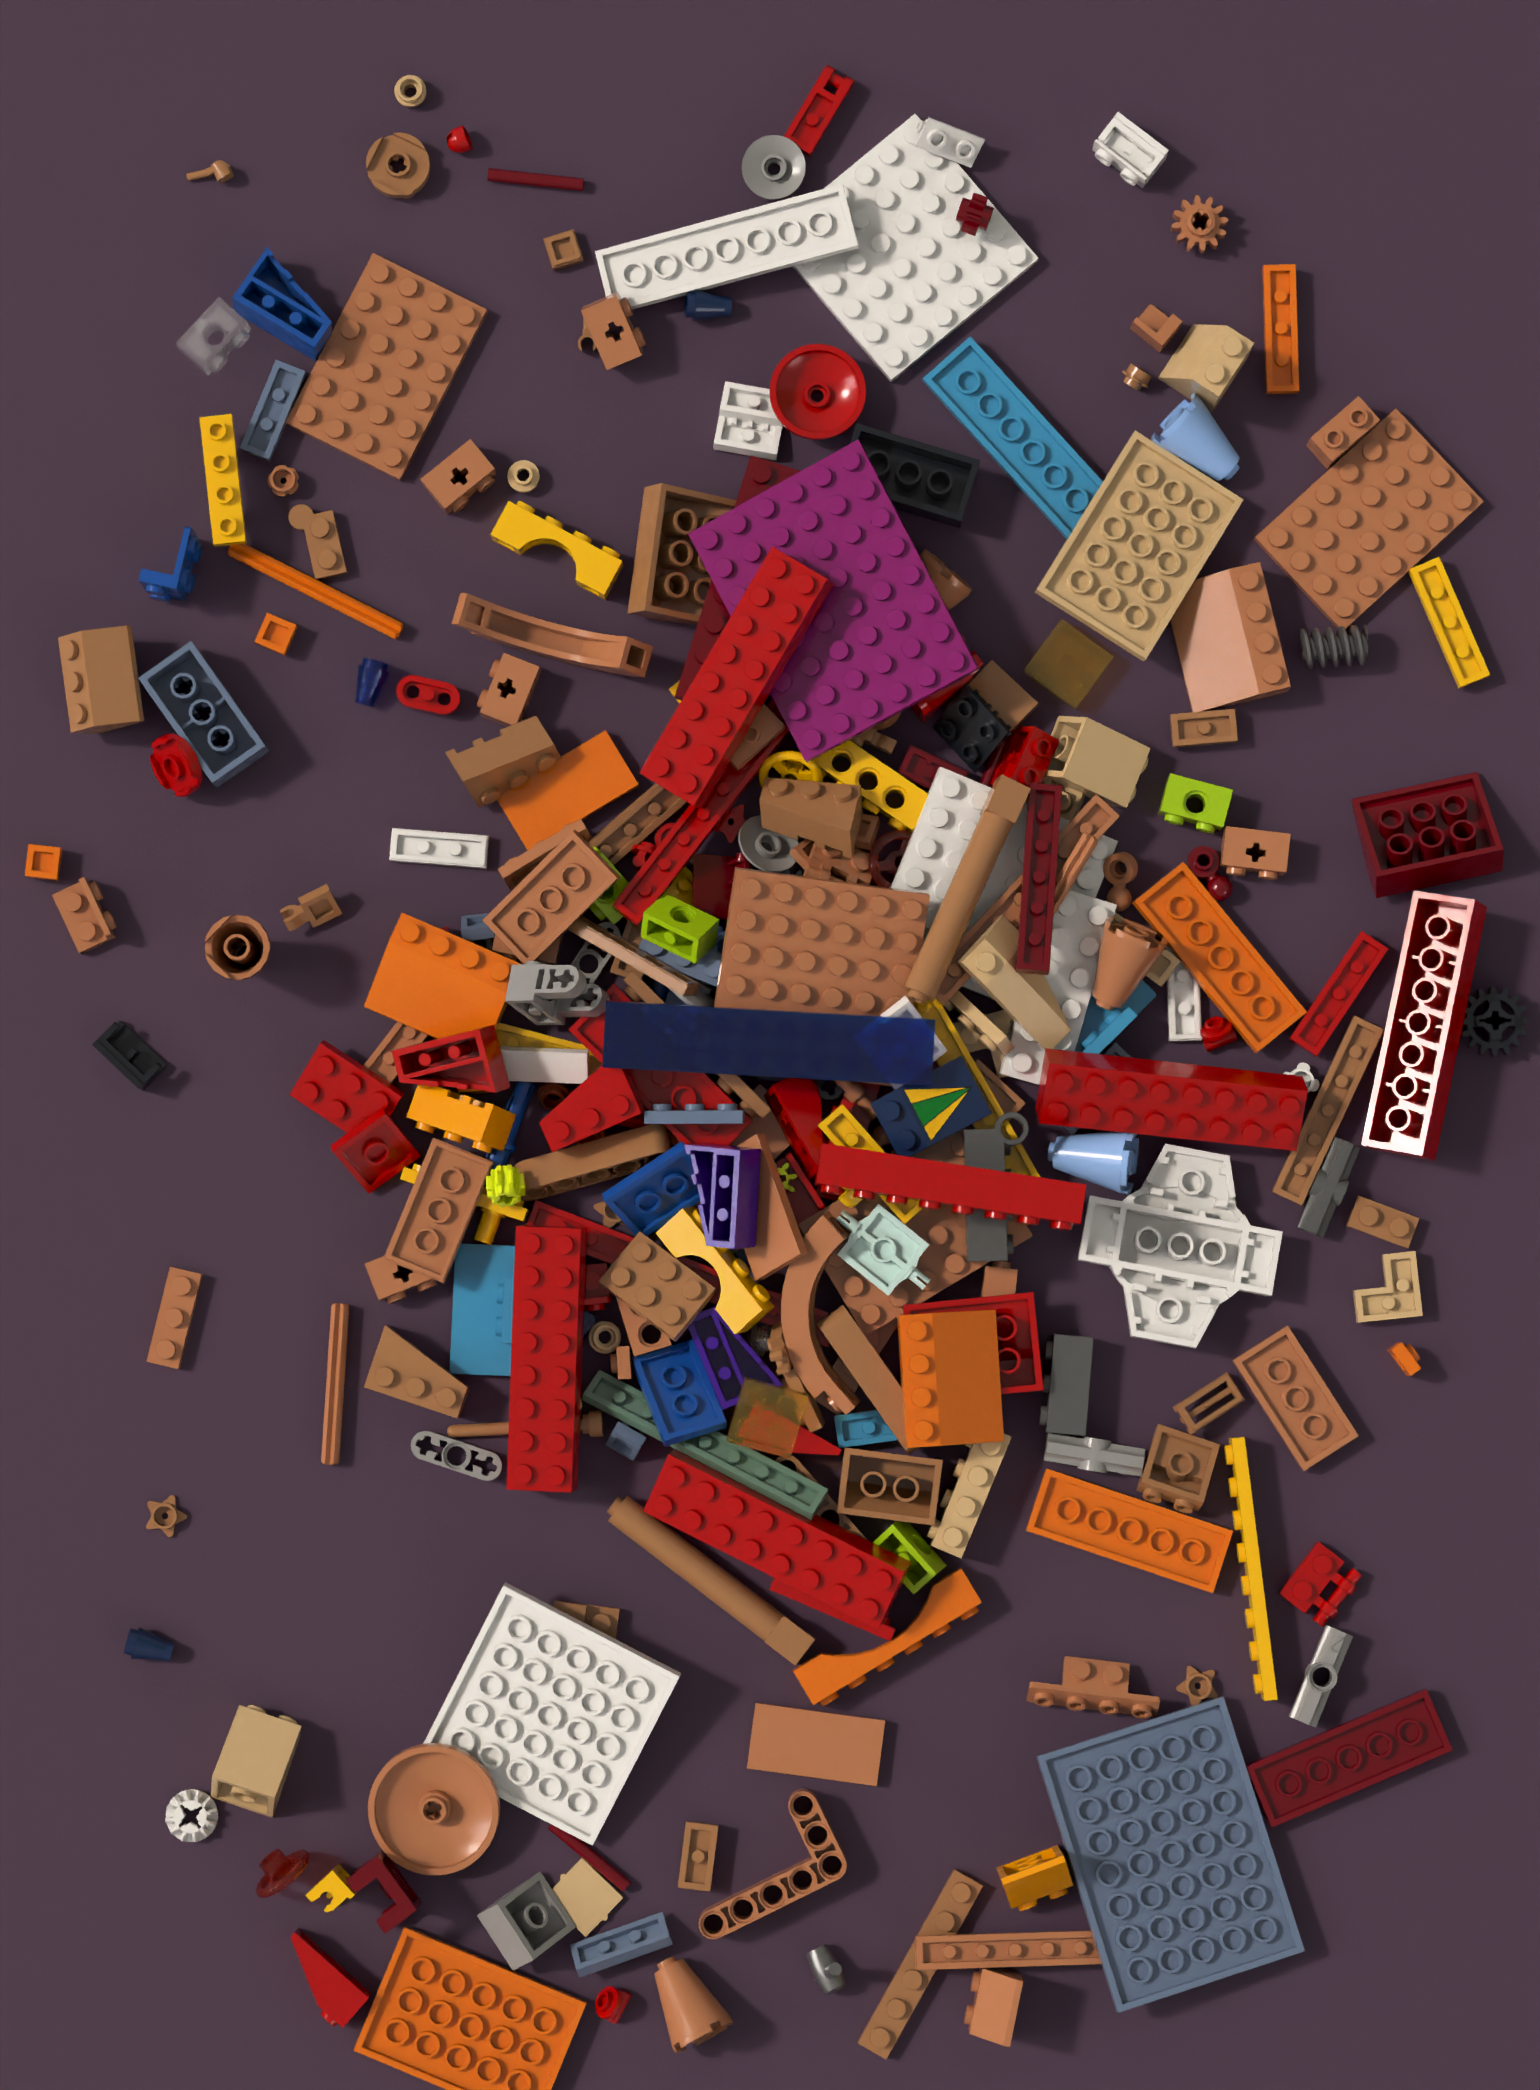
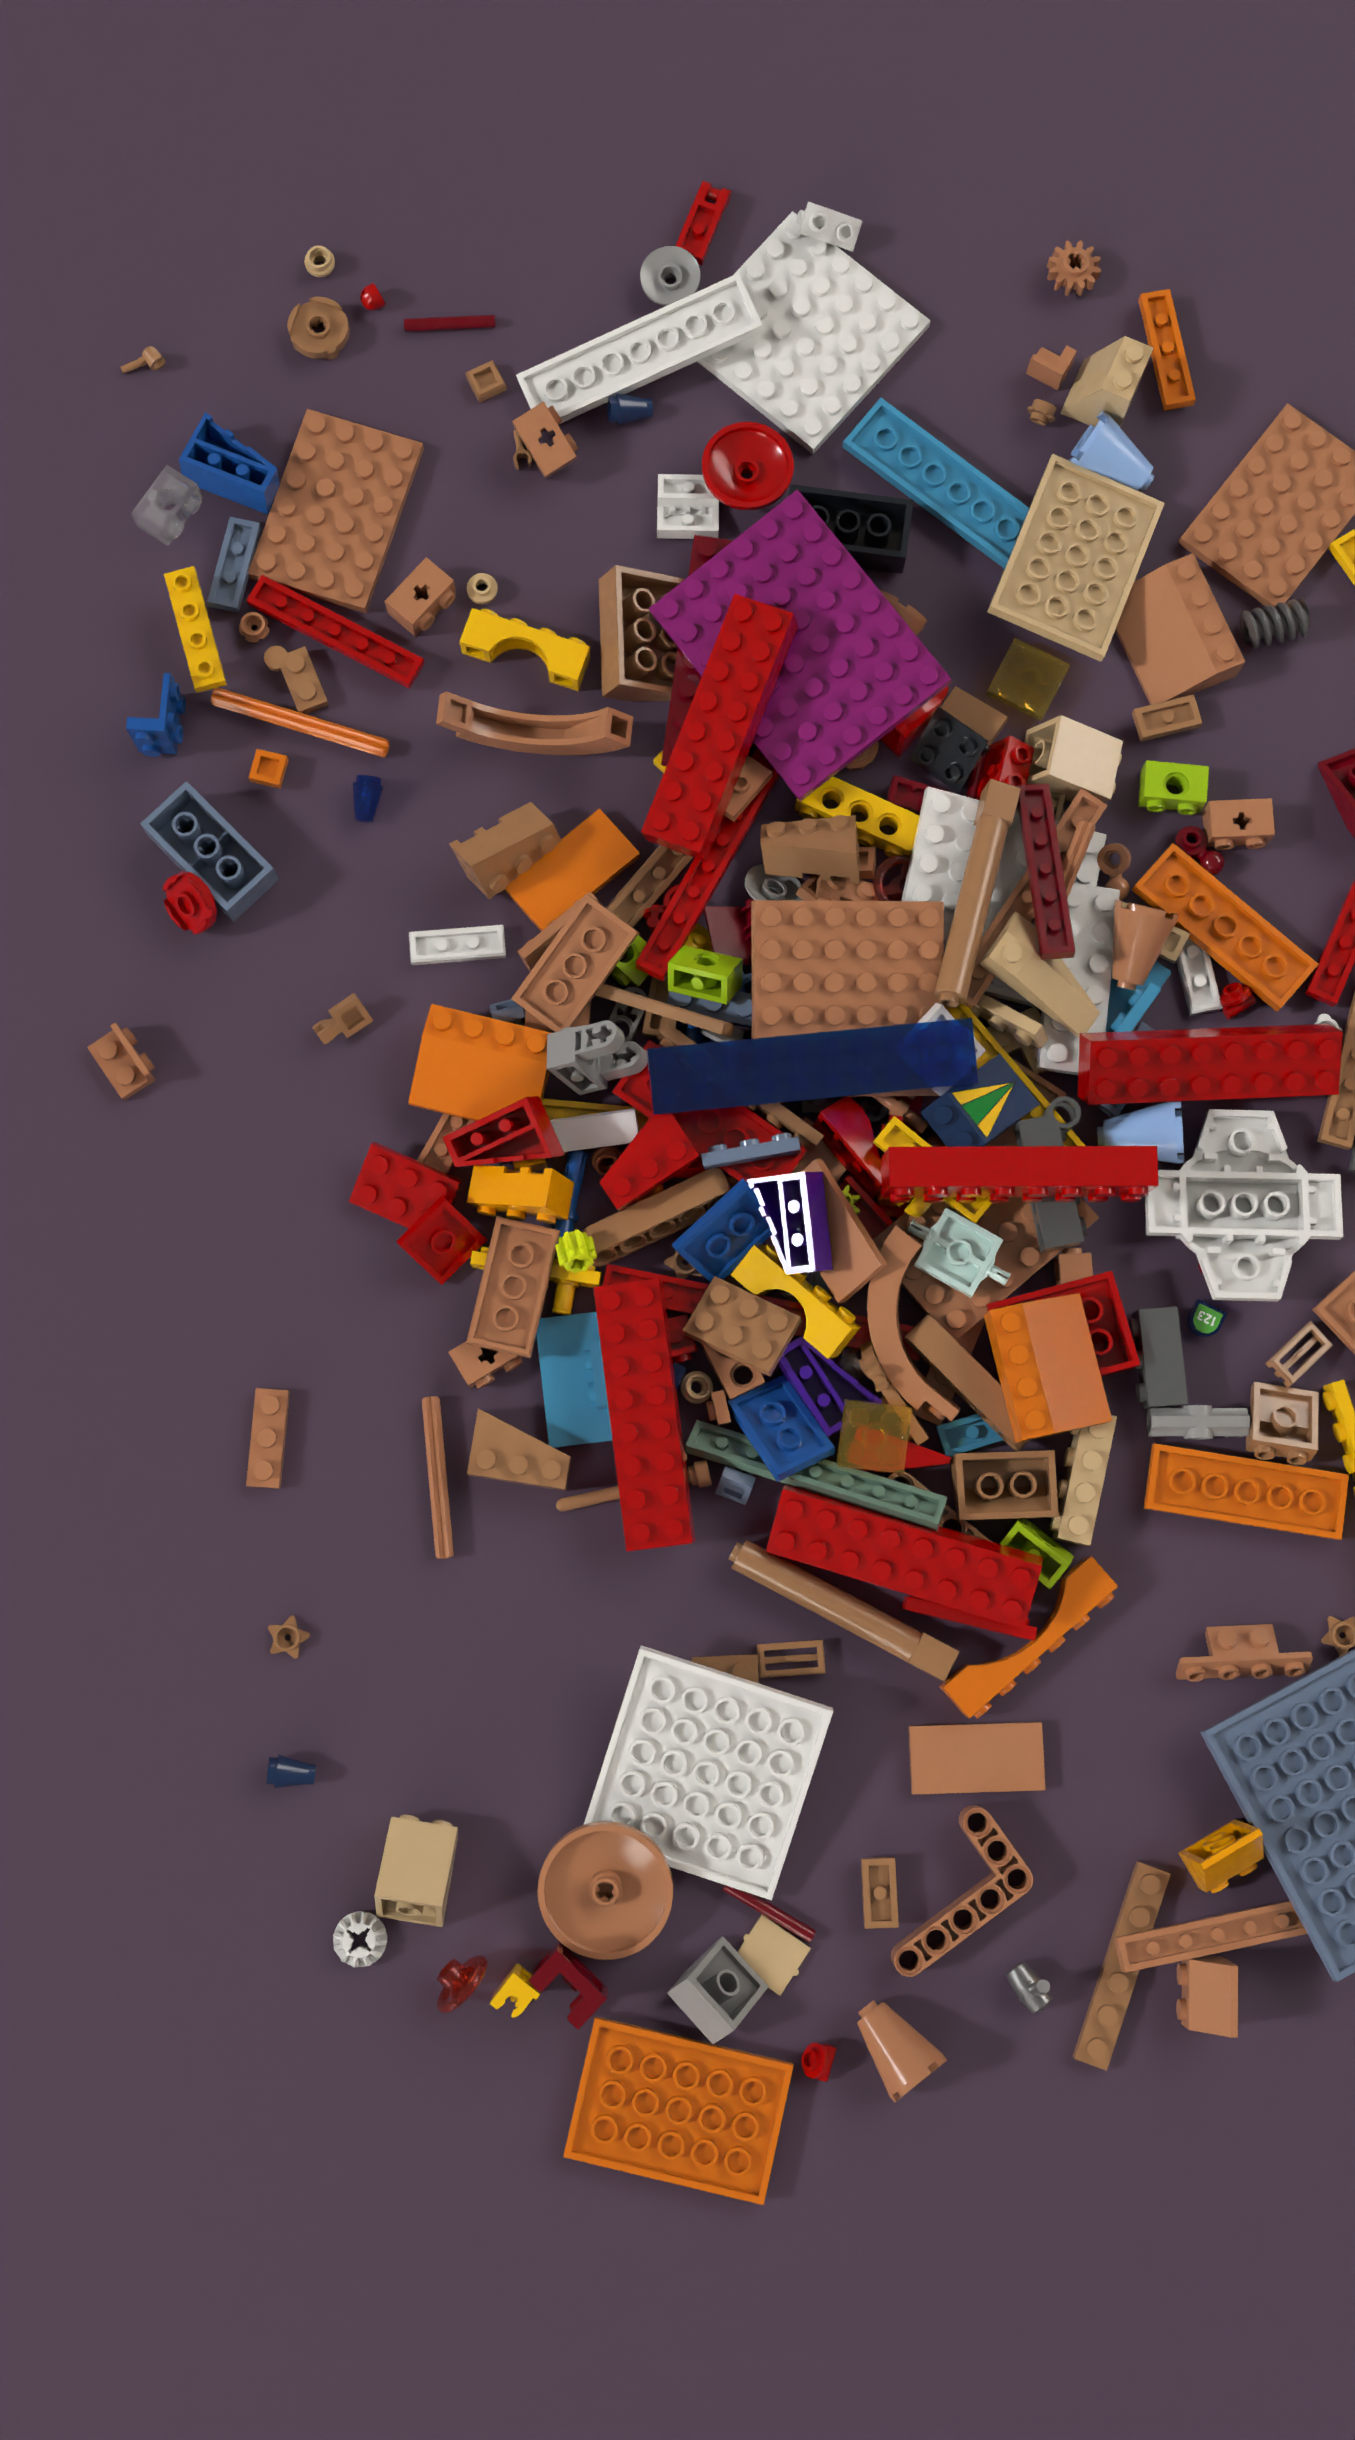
camera: 15 degrees left, 5 degrees down
orange plate [25,844,63,881] -> none
medium nougat slope [58,625,144,734] -> none
black hinge [92,1021,168,1091] -> none
nougat cone [205,915,270,980] -> none
red slope [290,1928,372,2028] -> none
red plate [396,675,461,716] -> none
light grey beam [411,1431,503,1481] -> none
nougat brick [477,653,541,727] -> none
sand blue plate [570,1912,673,1978] -> none
red plate [714,804,746,844] -> none
yellow piece [759,751,823,788] -> none
medium nougat plate [850,728,897,755] -> none
dark red gear [955,193,994,236] -> none
white hinge [1092,112,1169,188] -> none
nougat brick [1306,396,1380,469] -> none
none -> red plate [246,575,425,689]
none -> medium nougat tile [757,1640,825,1678]
none -> tile [1188,1299,1227,1338]

